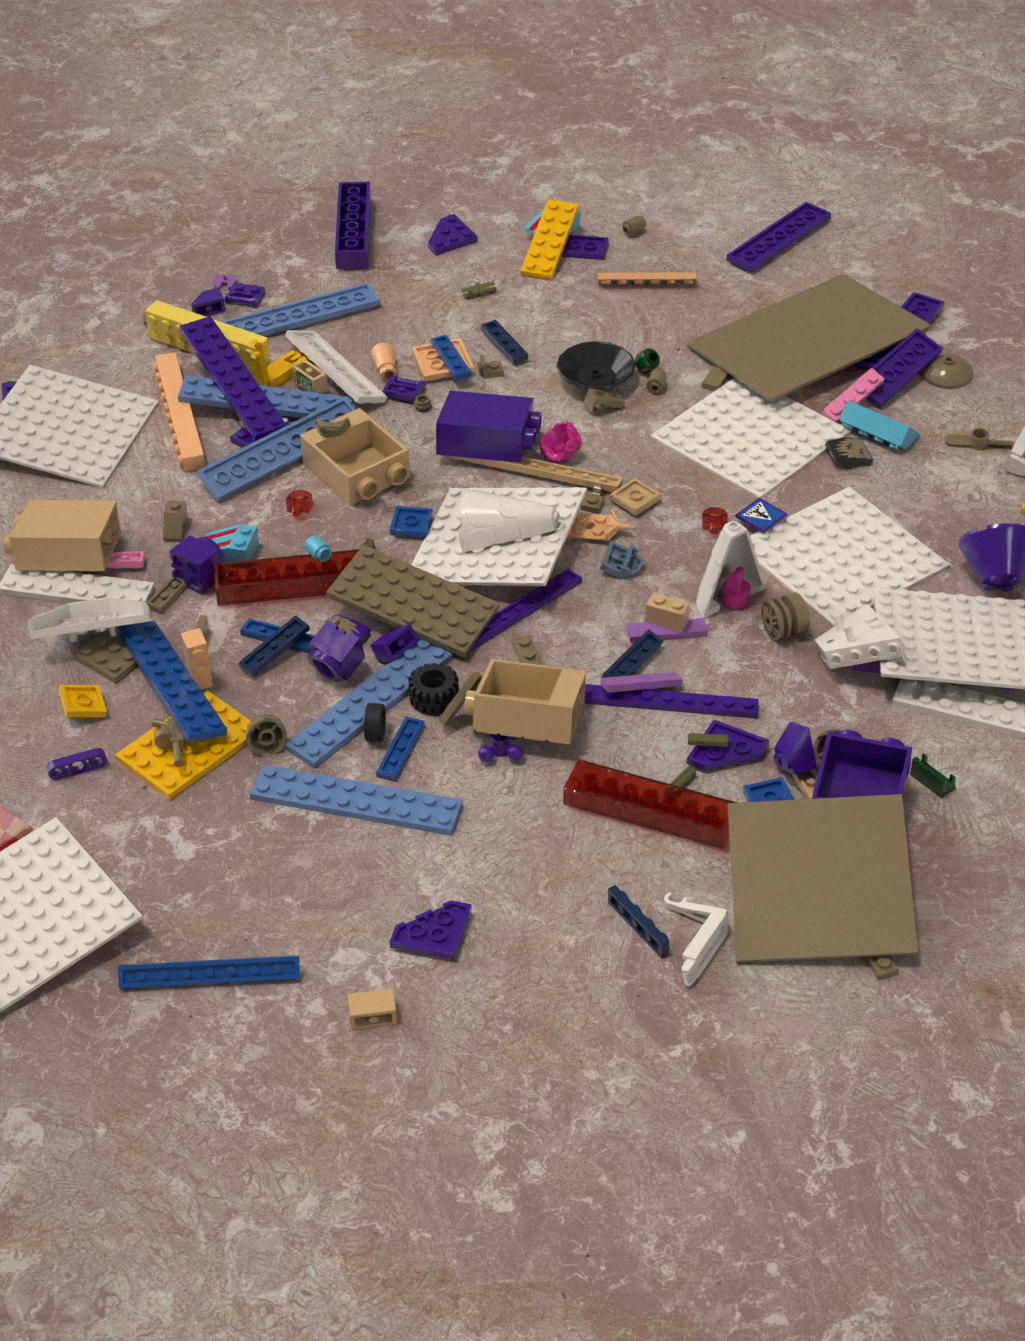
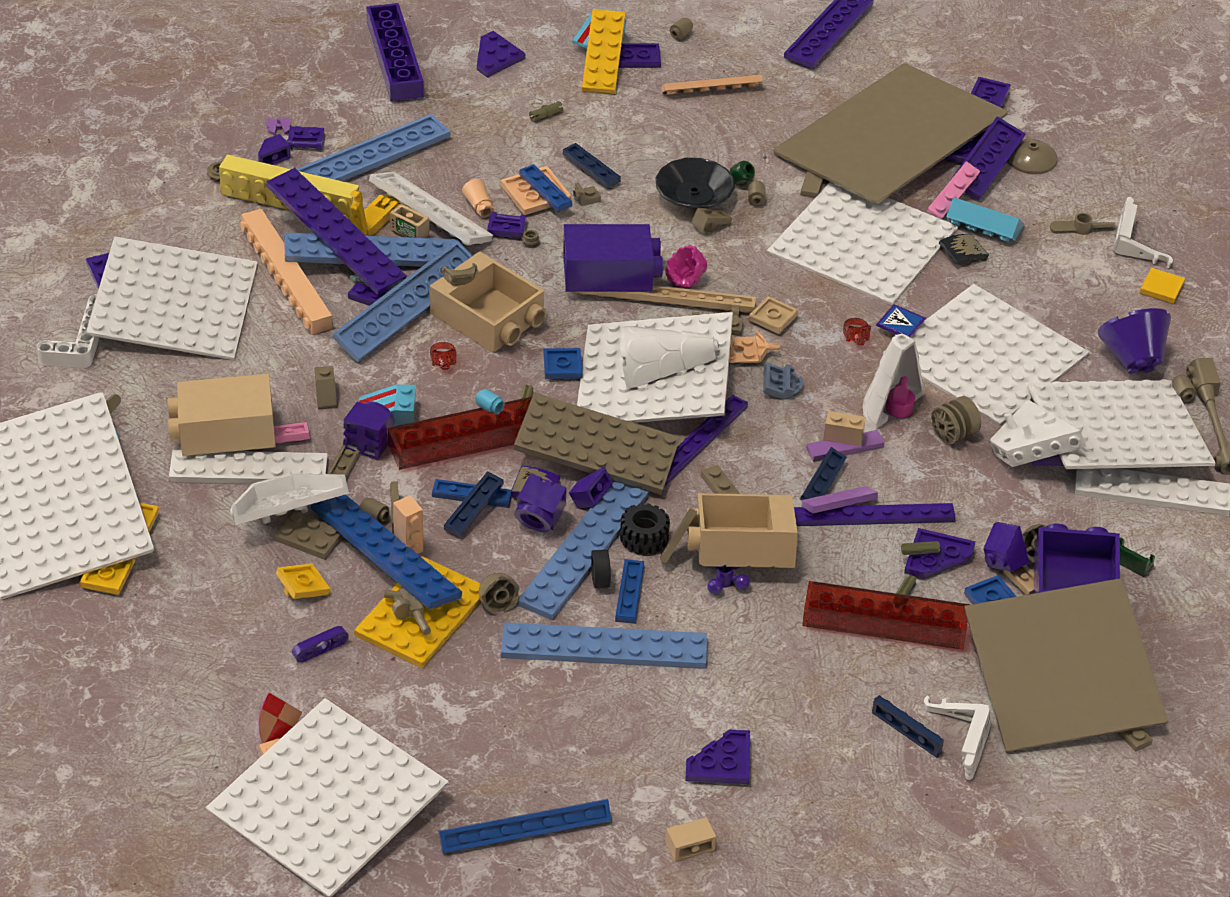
camera: 15 degrees left, 0 degrees up
none -> dark tan brick [359,497,389,523]

